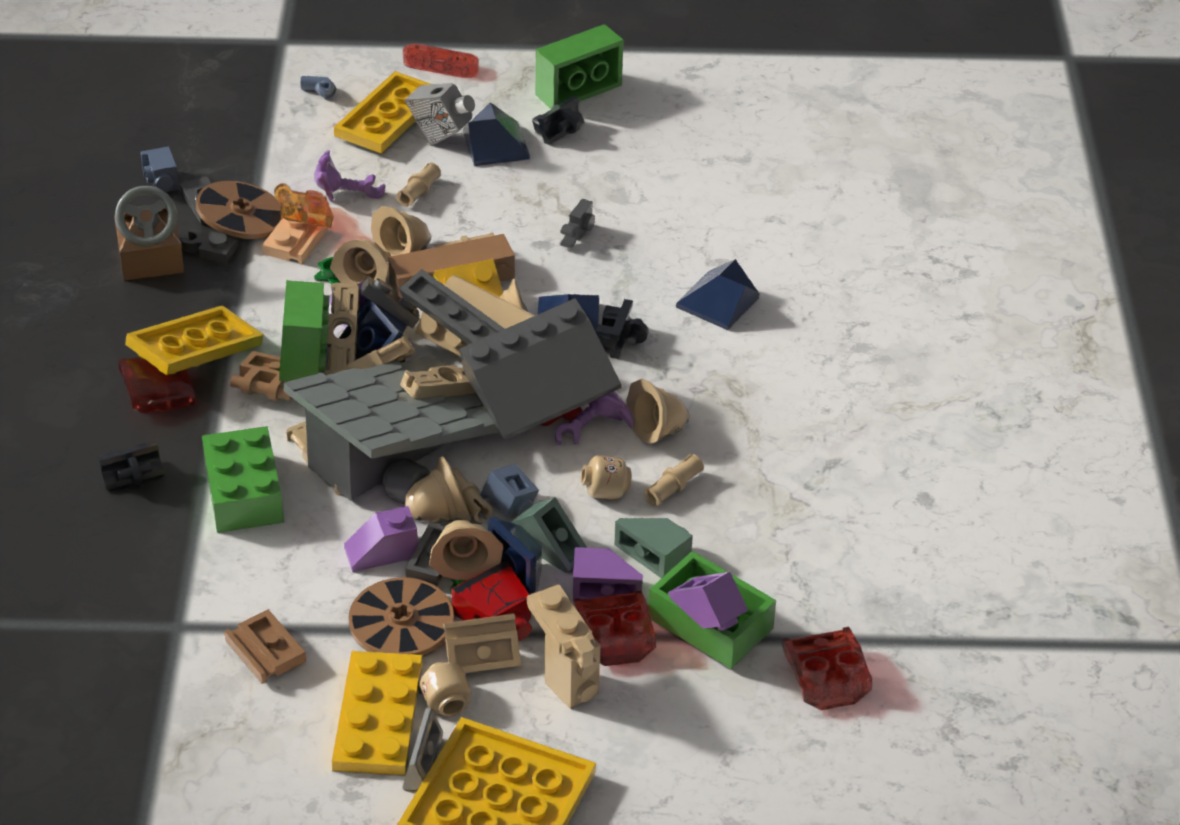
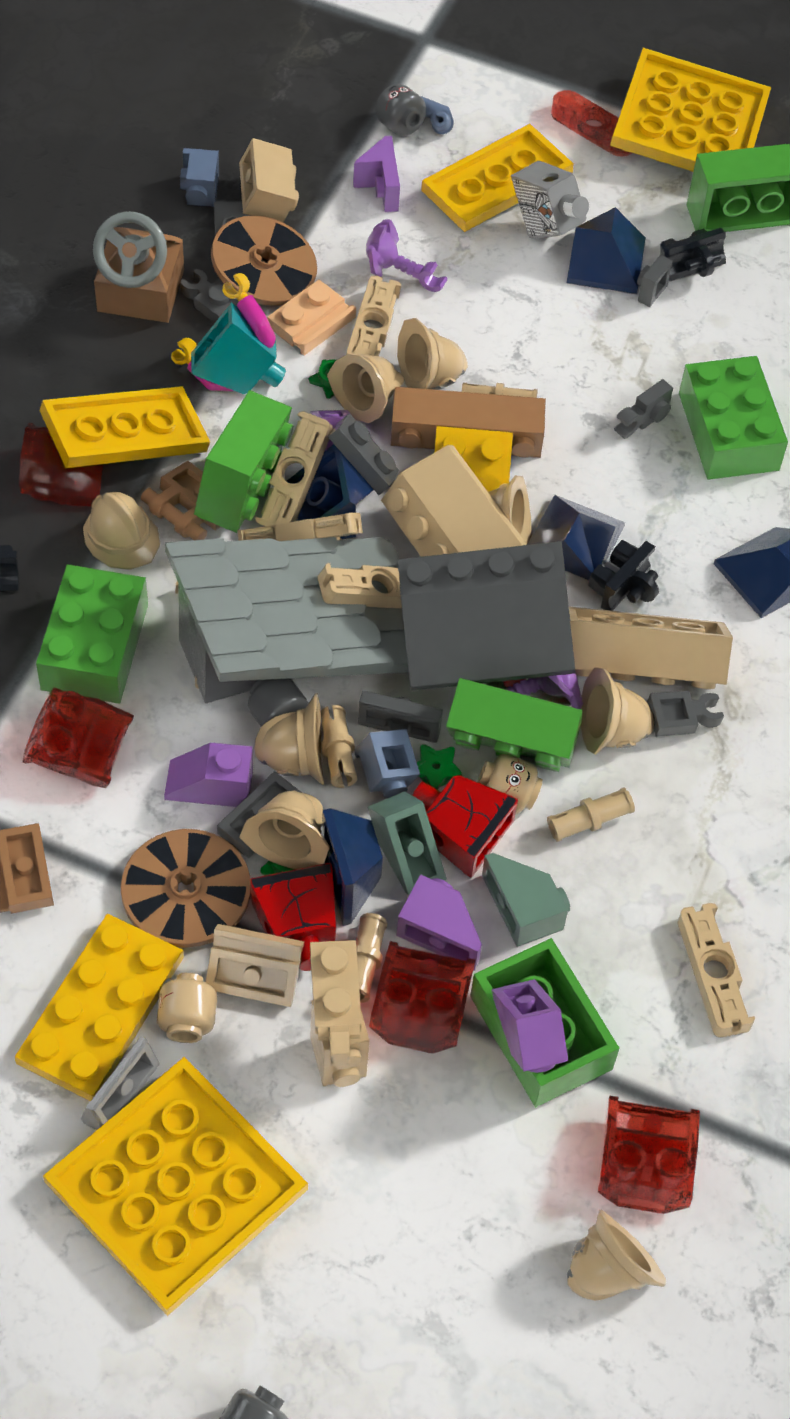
camera: 20 degrees right, 15 degrees up
clear orange plate [274,183,334,228] -> none
tan pin [397,162,441,207] -> none
dark grey plate [399,269,505,345] -> none
none -> clear red slope [22,687,134,788]
none -> tan piece [83,492,160,570]
none -> teal torso [171,273,286,394]
none -> tan brick [239,138,299,222]
none -> tan piece [346,276,401,356]
none -> medium lavender slope [353,136,400,212]
none -> dark grey plate [358,690,443,743]
none -> dark grey head [376,84,426,136]
none -> red torso [412,775,518,878]
none -> green plate [417,744,463,790]
none -> bright green brick [446,678,583,772]
none -> tan piece [567,1209,666,1301]
none -> tan slope [569,606,733,689]
none -> yellow plate [610,48,771,172]
none -> dark grey plate [637,255,673,307]
none -> dark grey plate [647,690,724,737]
none -> tan piece [677,903,755,1037]
none -> bright green brick [679,356,788,480]

